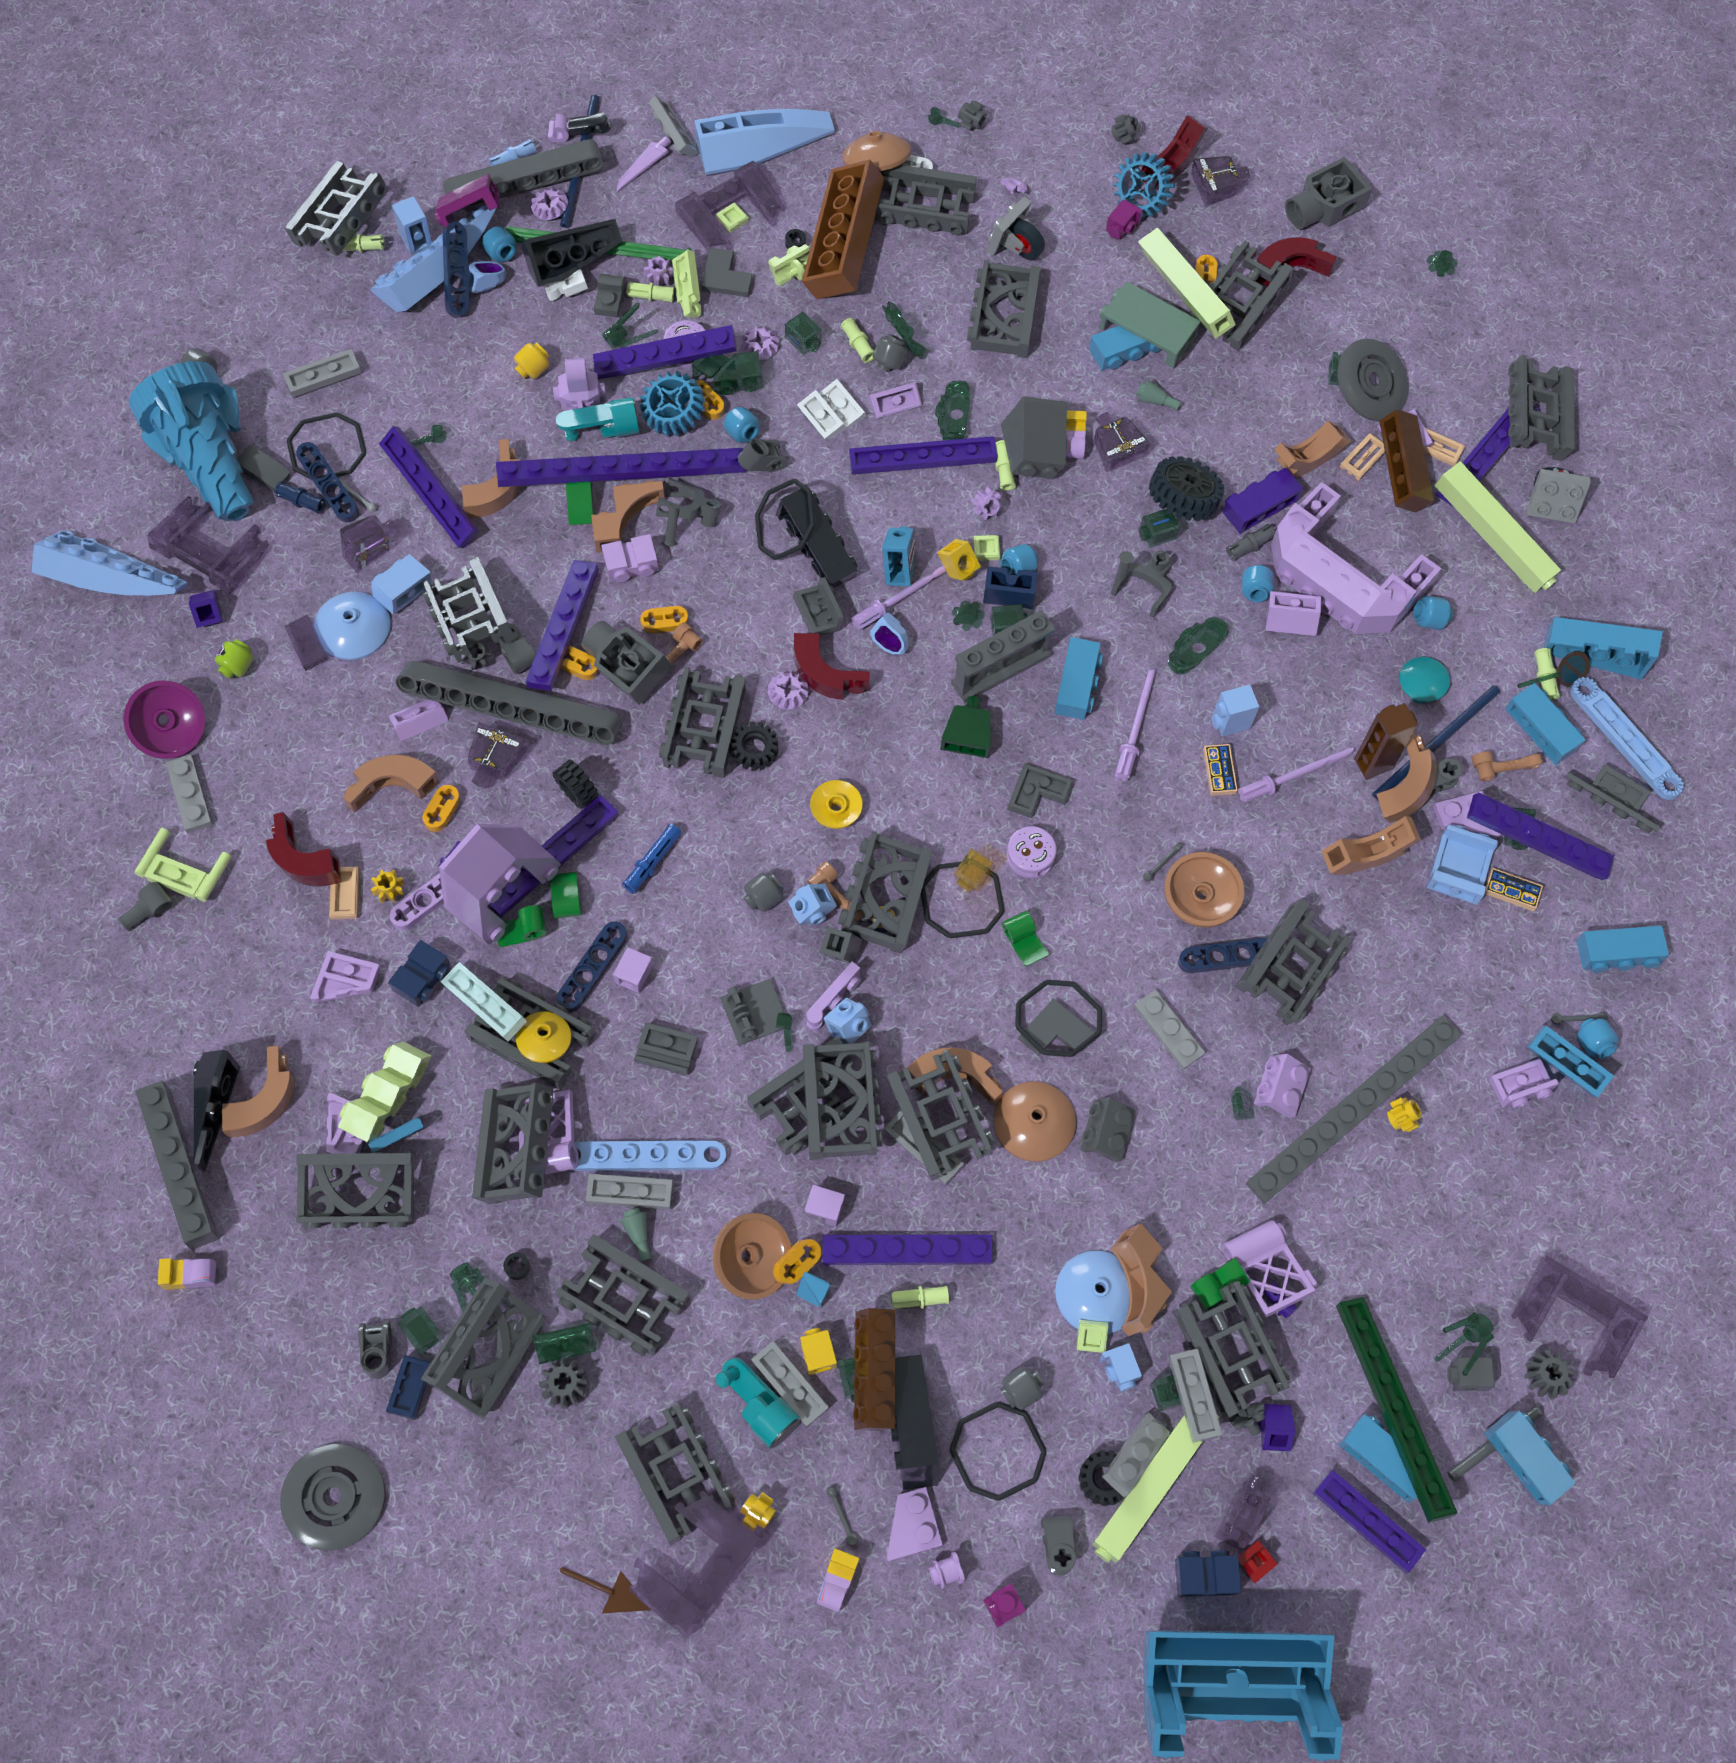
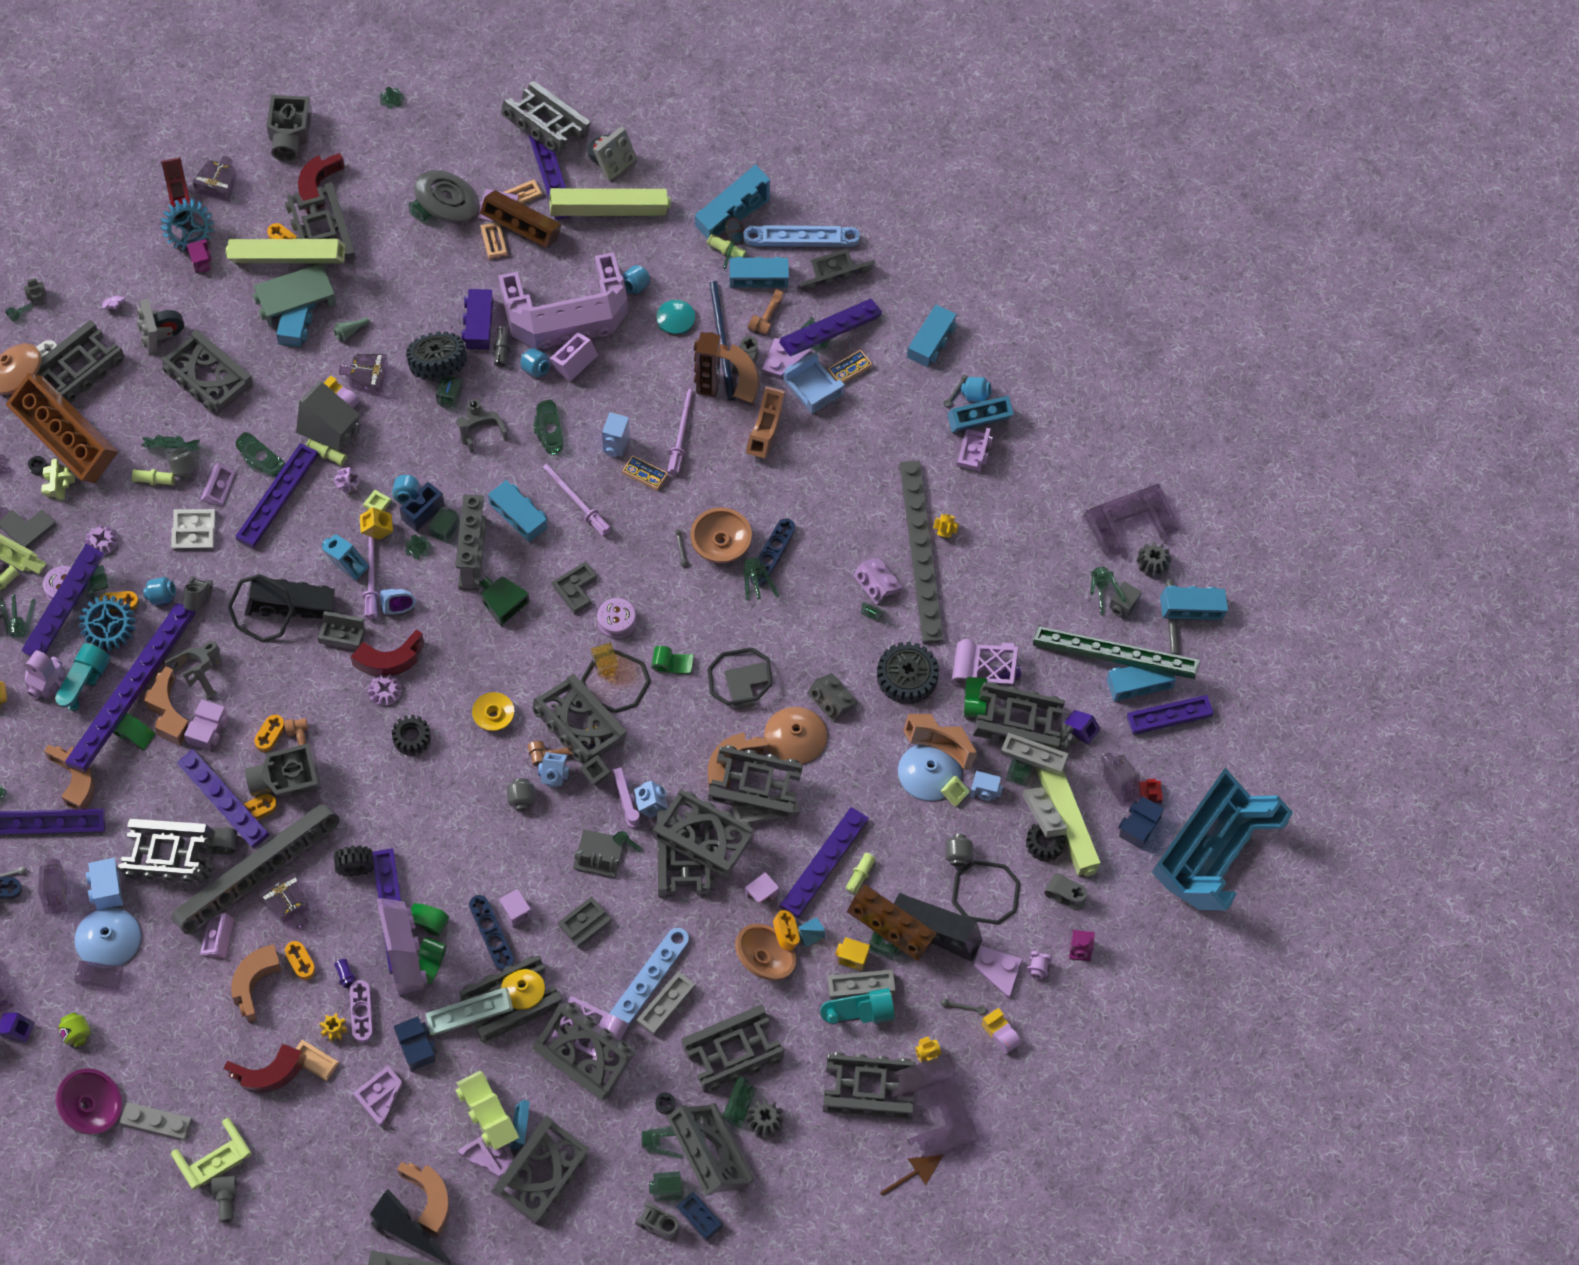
camera: 55 degrees left, 5 degrees down
sand green cone [620,1208,652,1262] -> none
blue pin [622,824,682,894] -> none
dark grey fence [659,667,746,778] -> none
slope [713,351,762,395] -> none
brick [785,311,822,355] -> none
dark grey gear [1111,114,1140,144] -> none
light grey plate [1133,990,1205,1070] -> none
dark grey fence [1235,899,1350,1025] -> none
nougat arch [1274,421,1351,477] -> none
none -> clear green plant [743,558,779,601]
none -> wheel [877,642,939,704]

